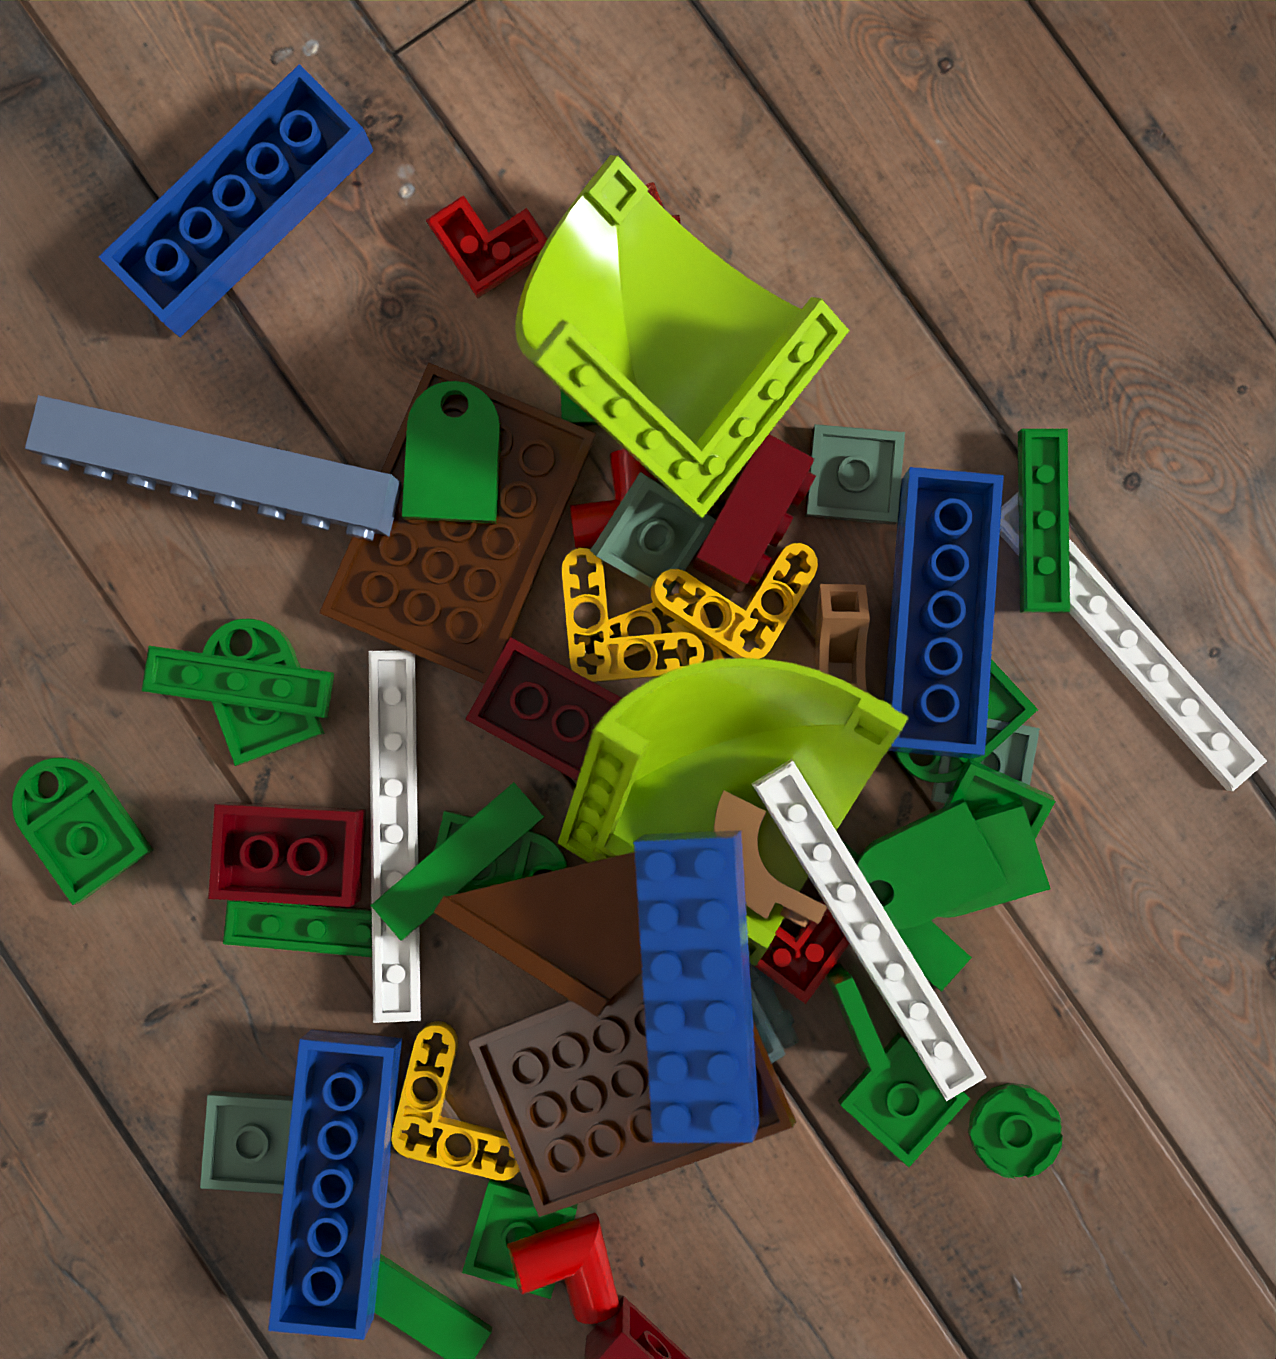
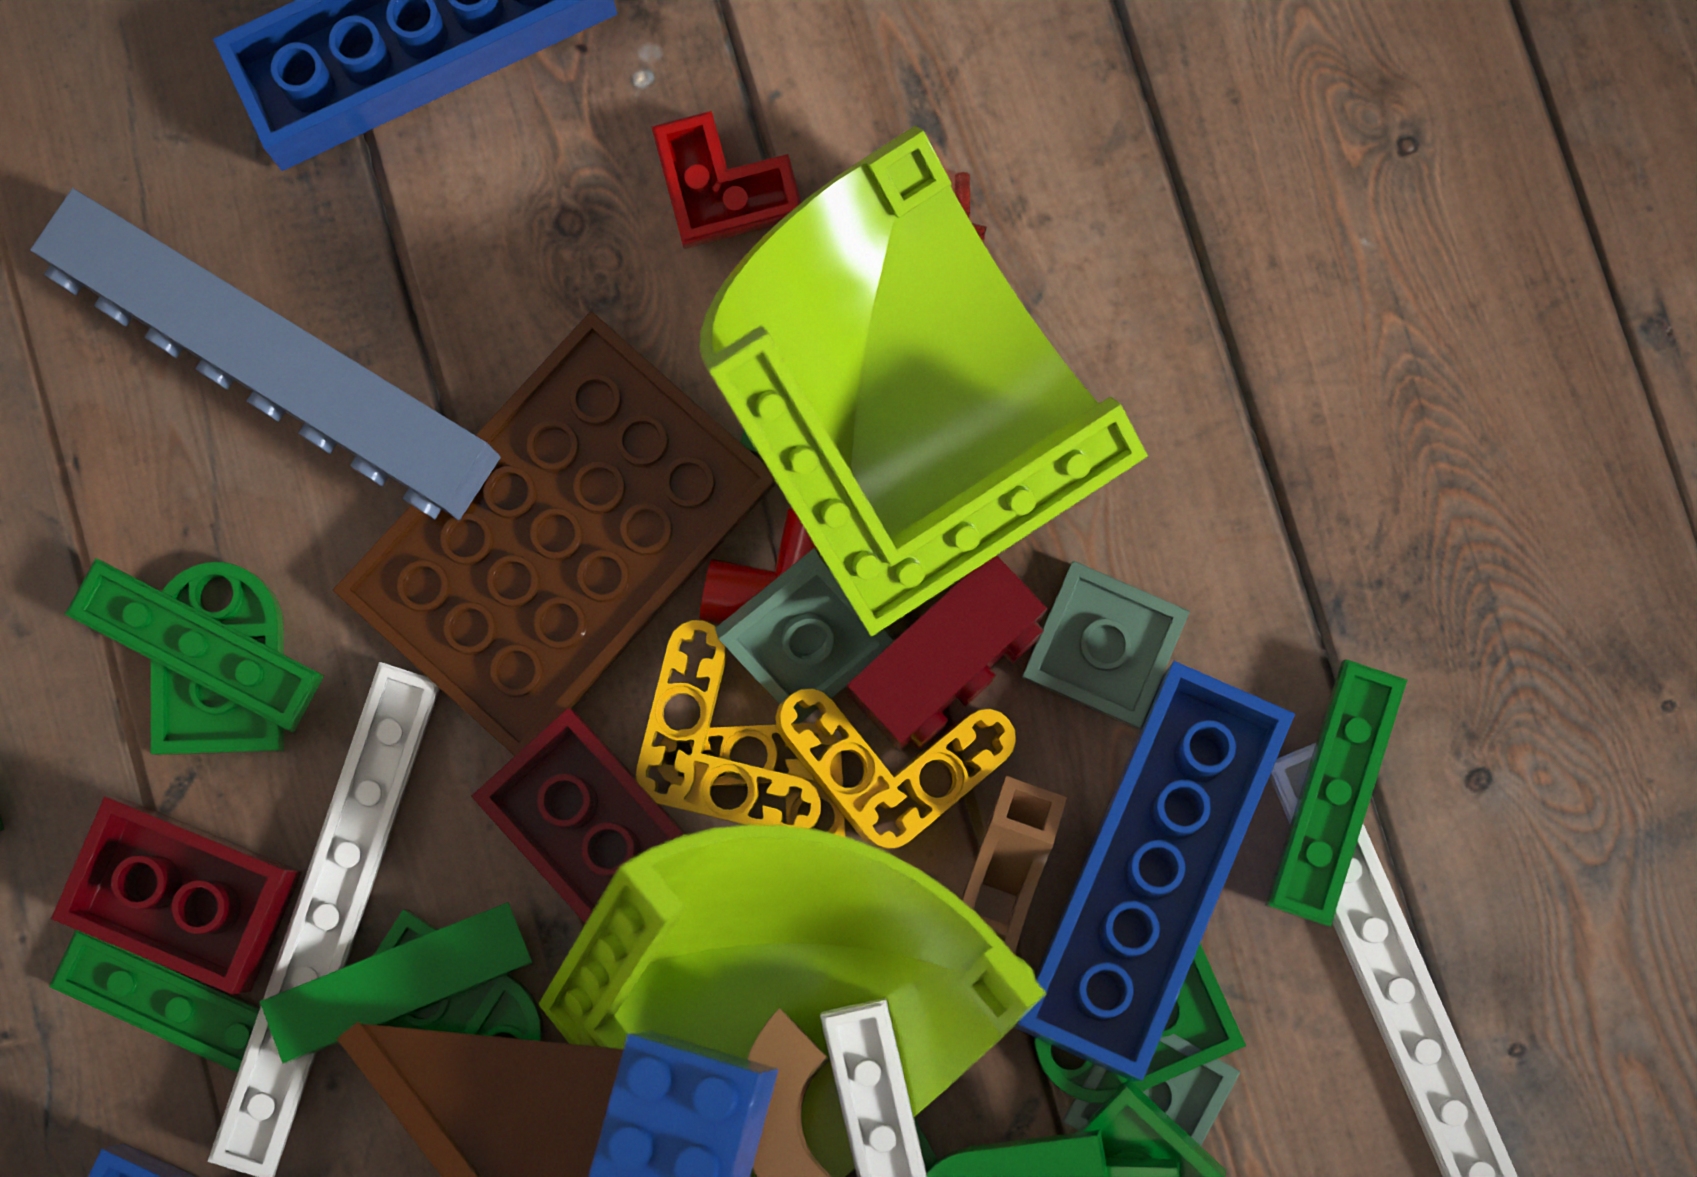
camera: 25 degrees right, 5 degrees down
green tile [402,381,501,524] -> none

